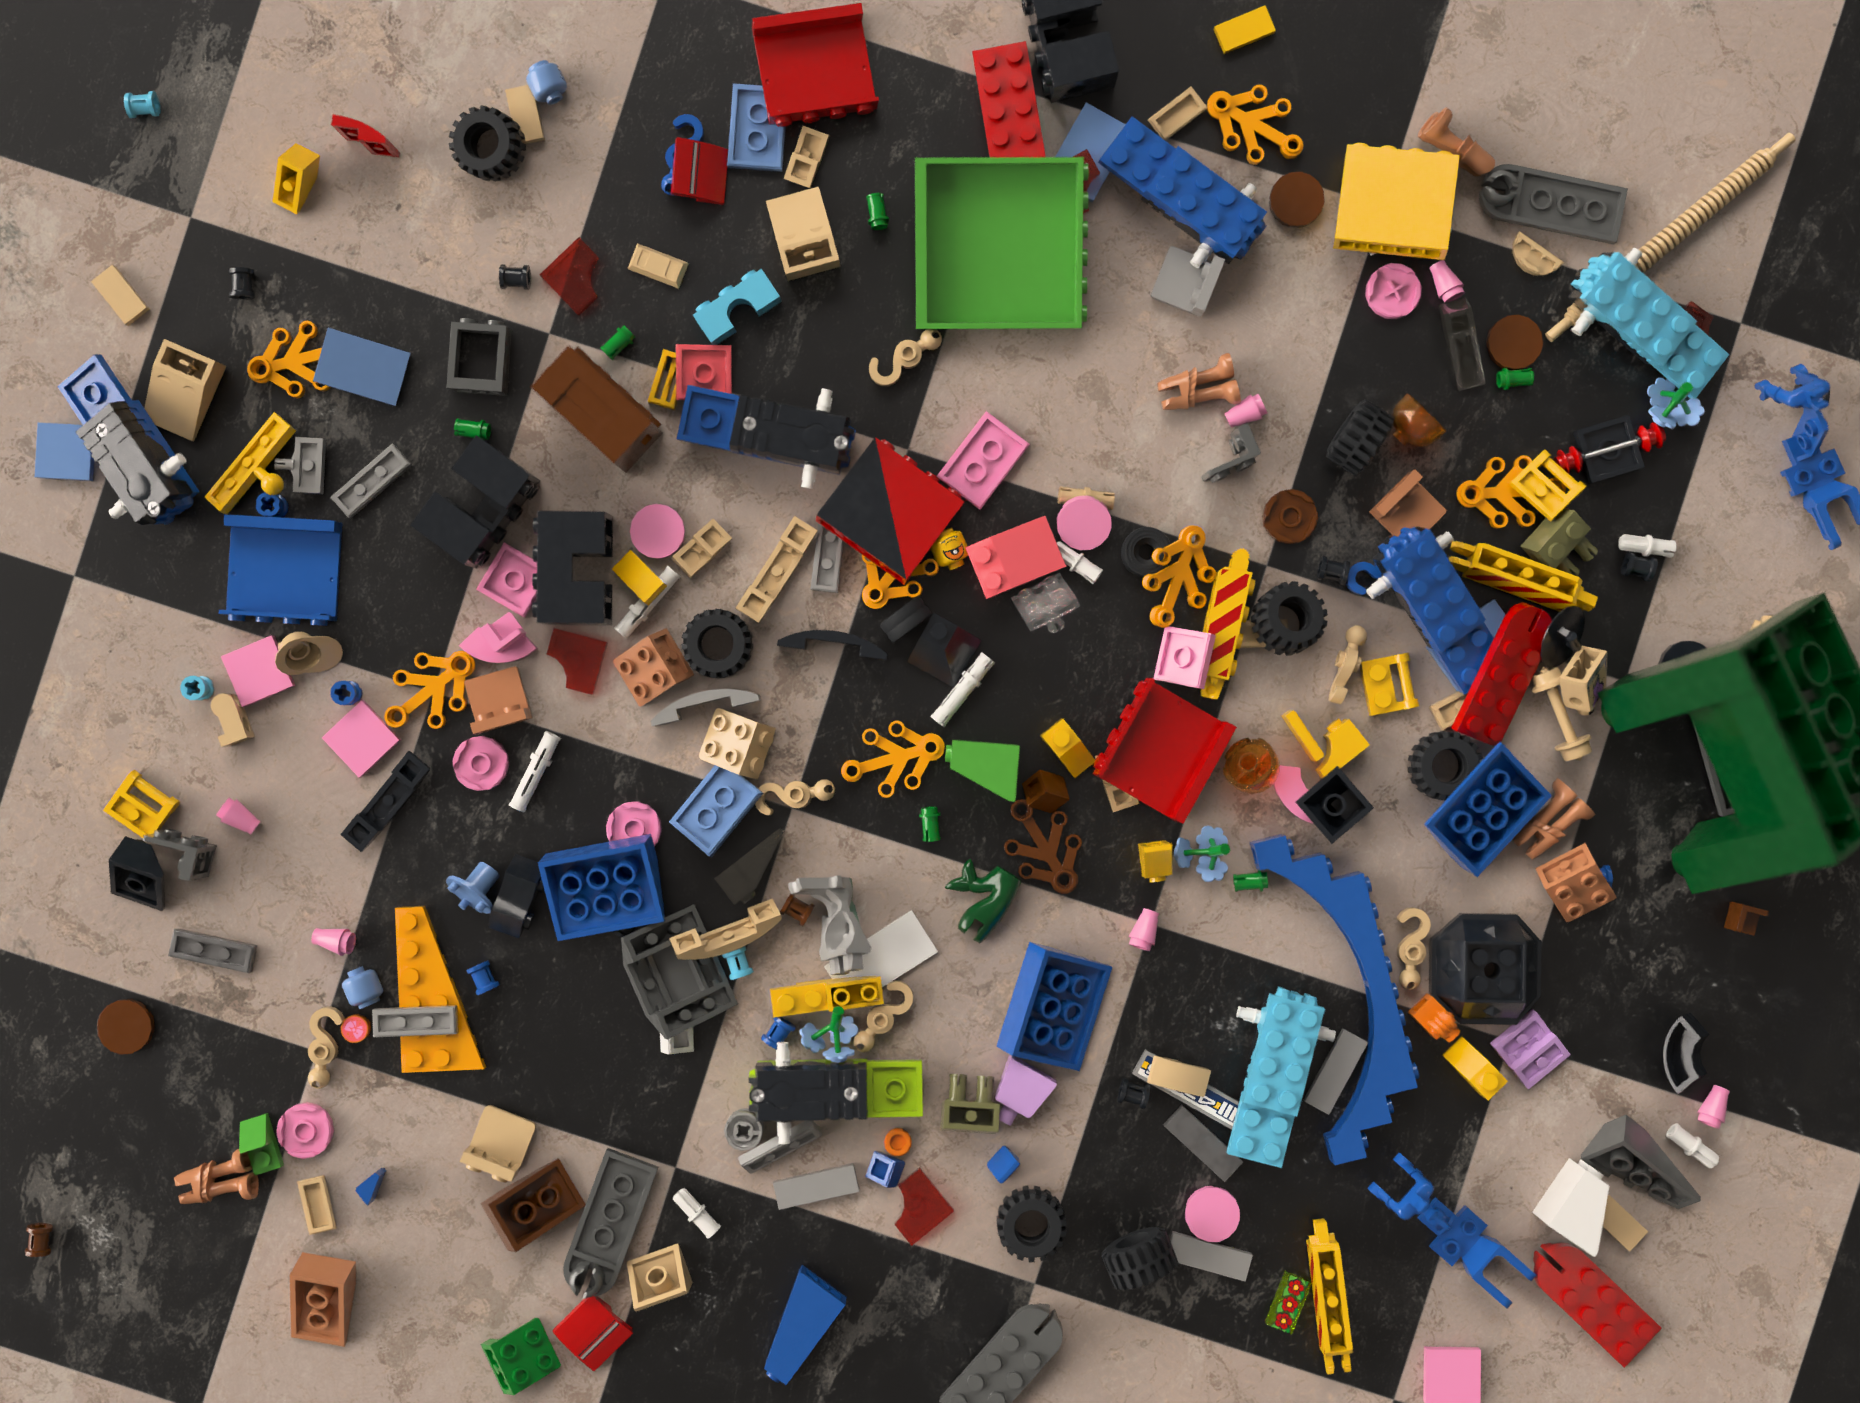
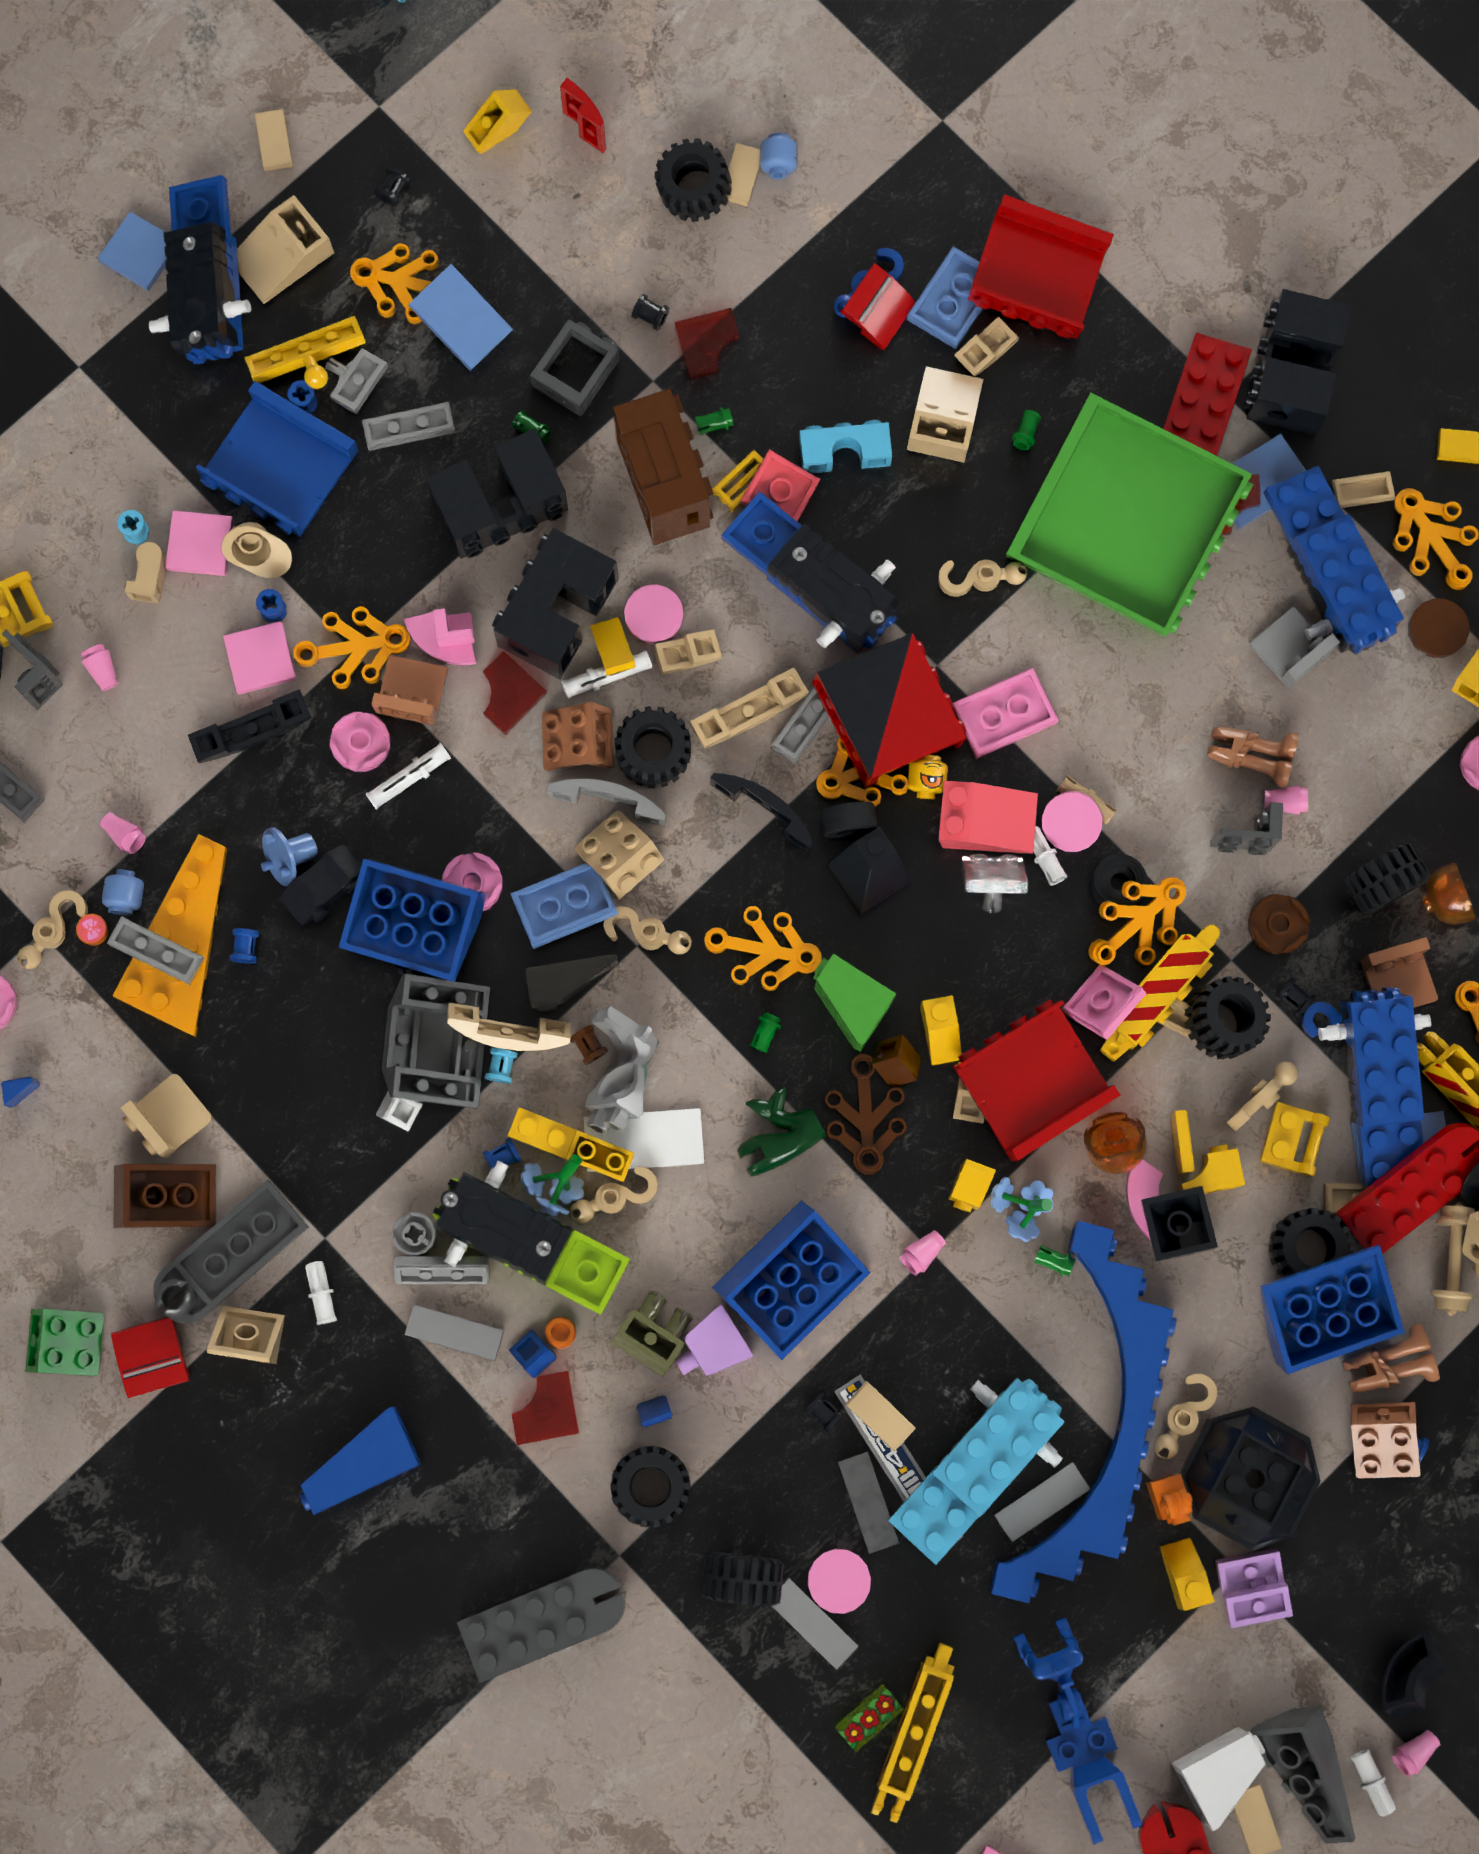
camera: 20 degrees right, 10 degrees down
bright pink tile [476,542,537,617] -> none
tan tile [628,243,689,289] -> none
white pin [931,652,995,727] -> none

